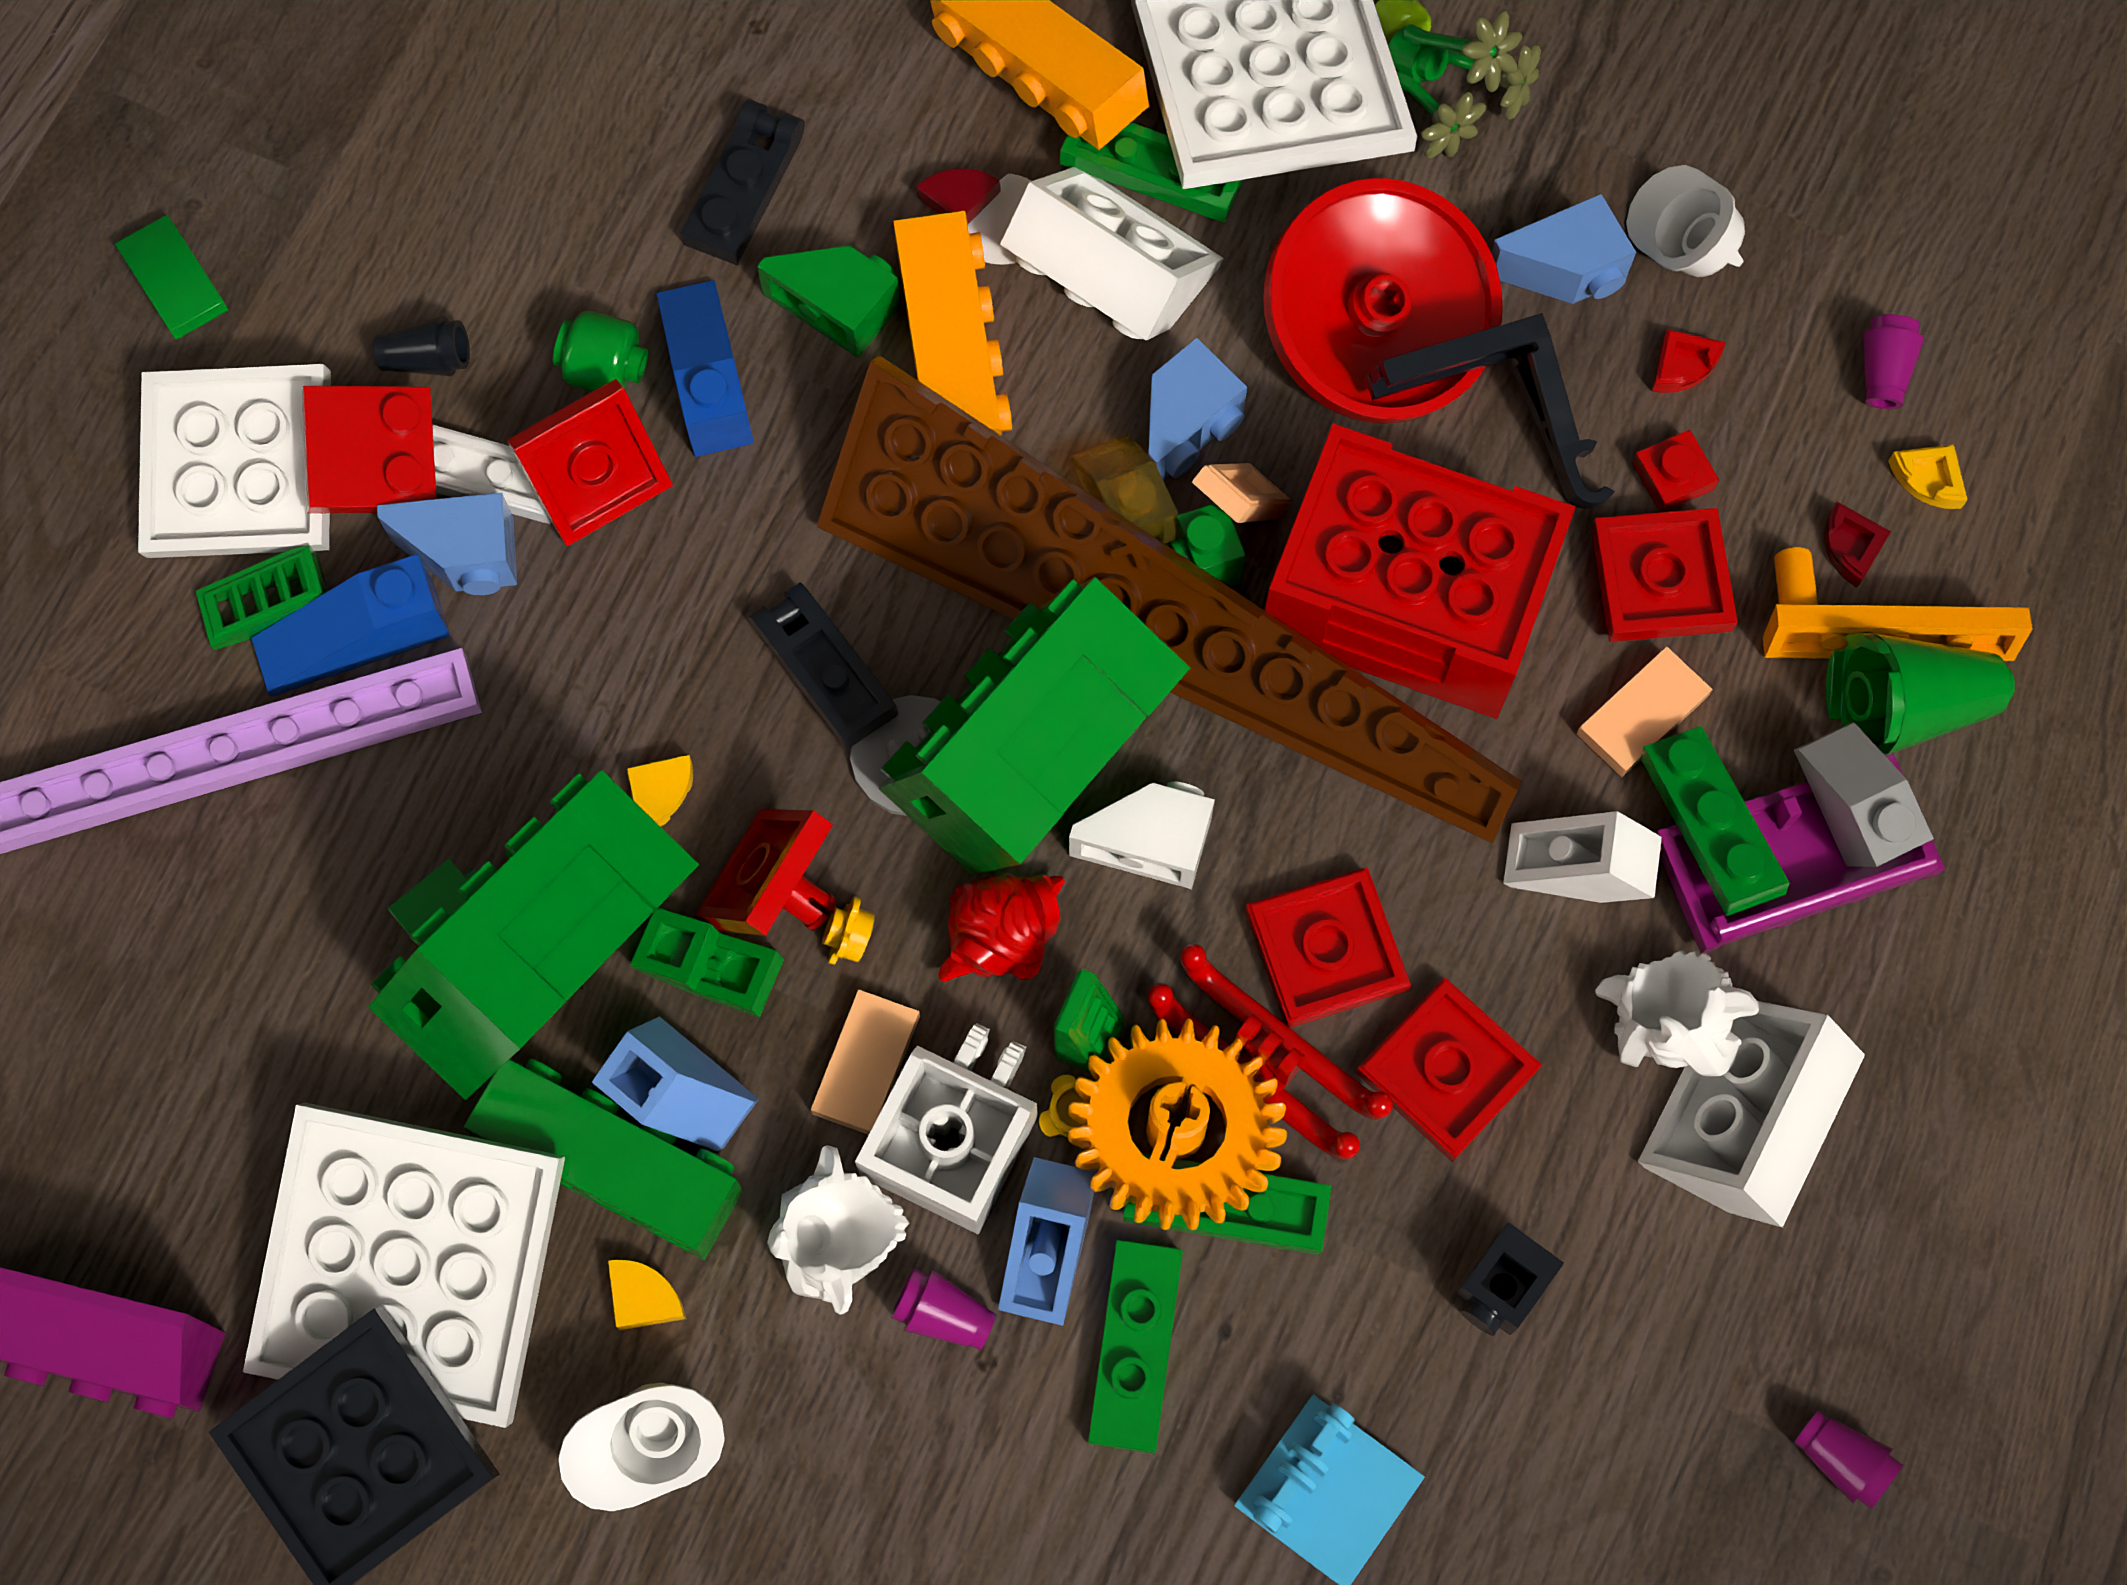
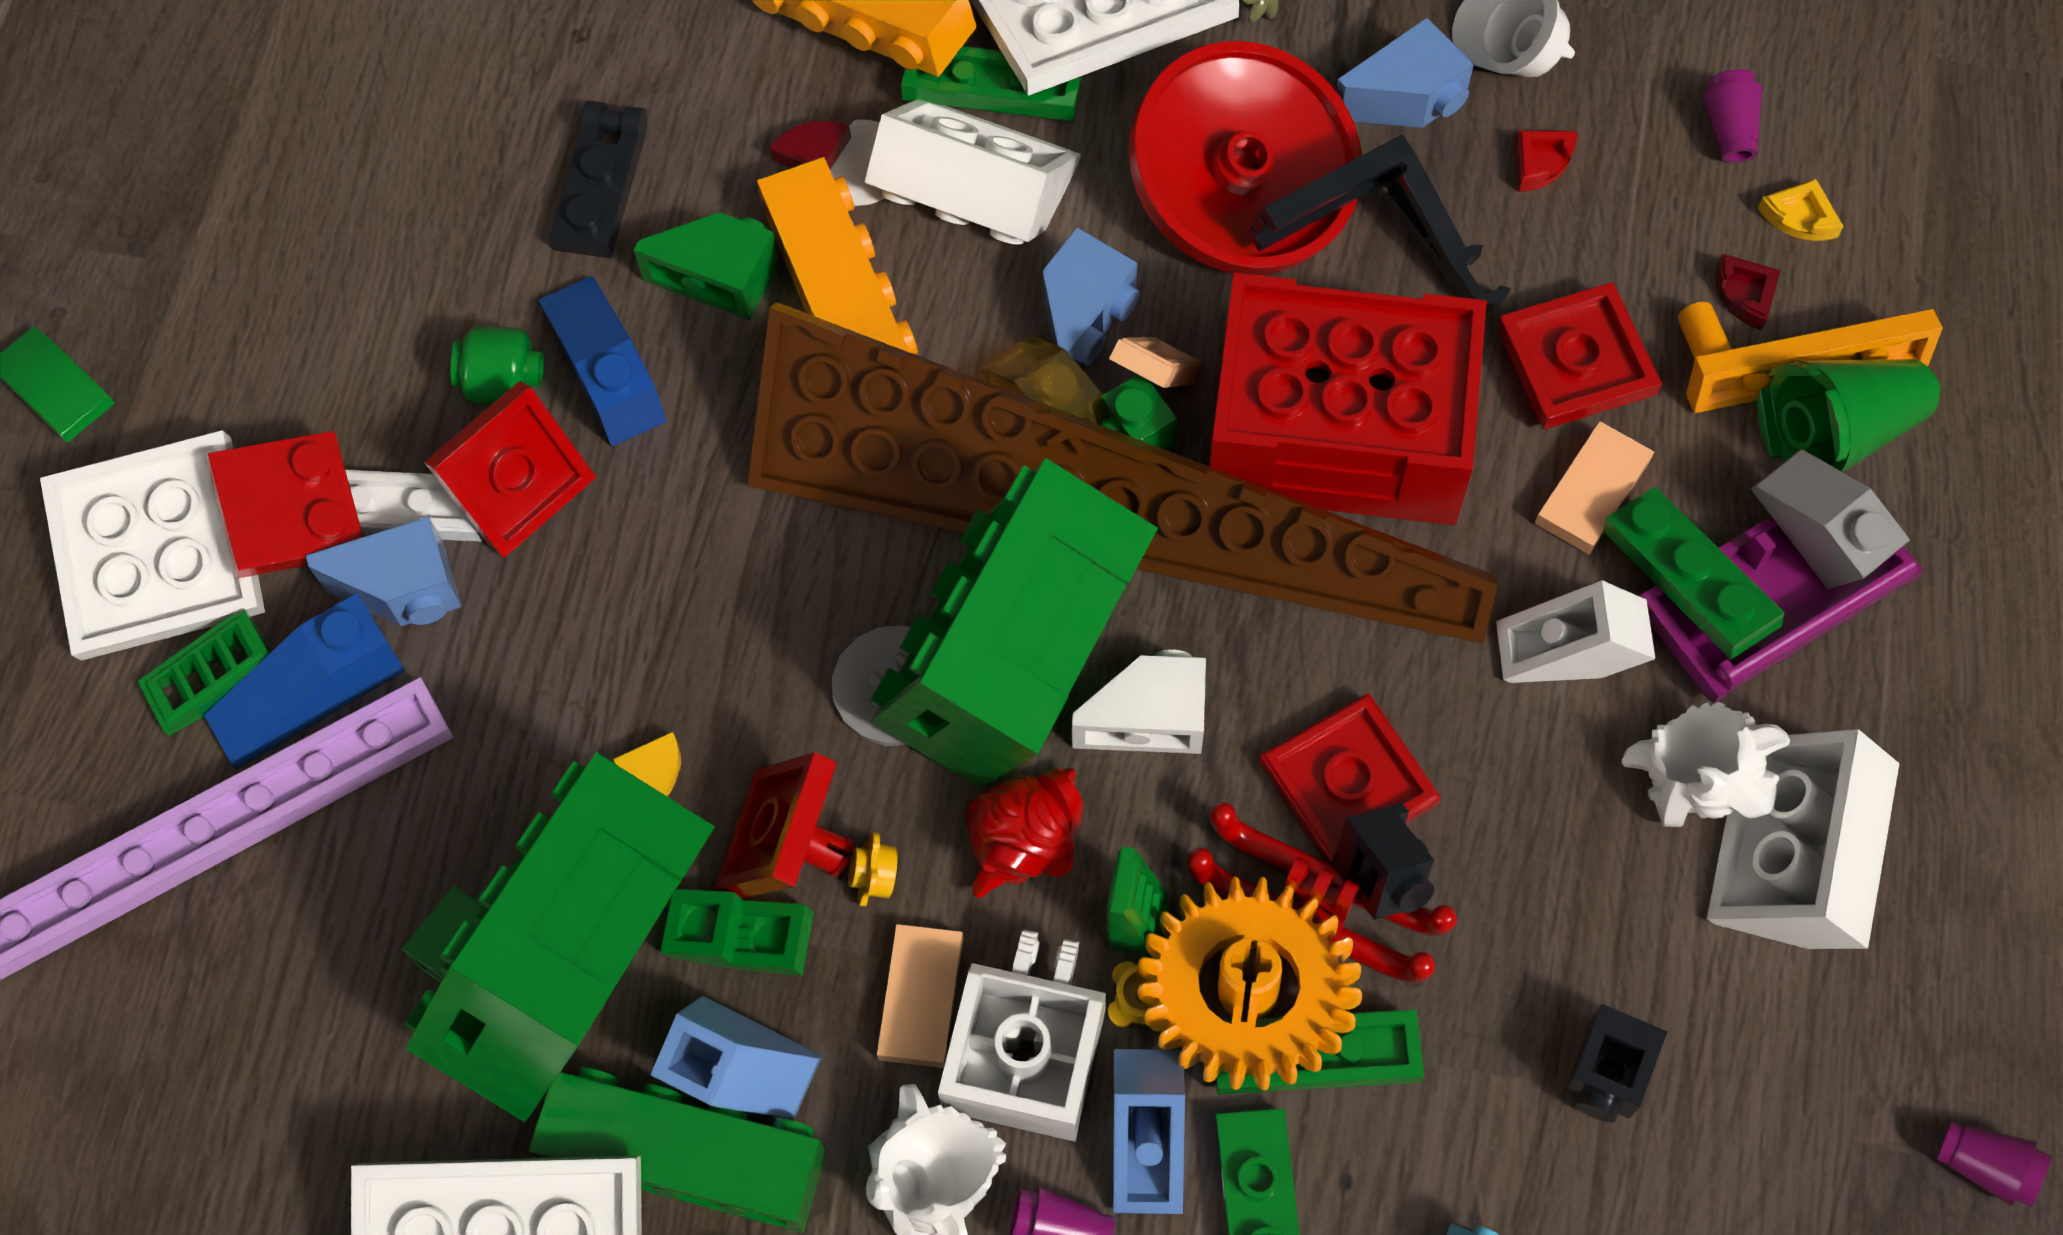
camera: 10 degrees left, 5 degrees down
black cone [373,316,470,376] -> none
black plate [748,582,899,750] -> none
red tile [1355,977,1542,1163] -> none
red plate [1632,430,1719,513] -> none
none -> black brick [1332,803,1434,920]

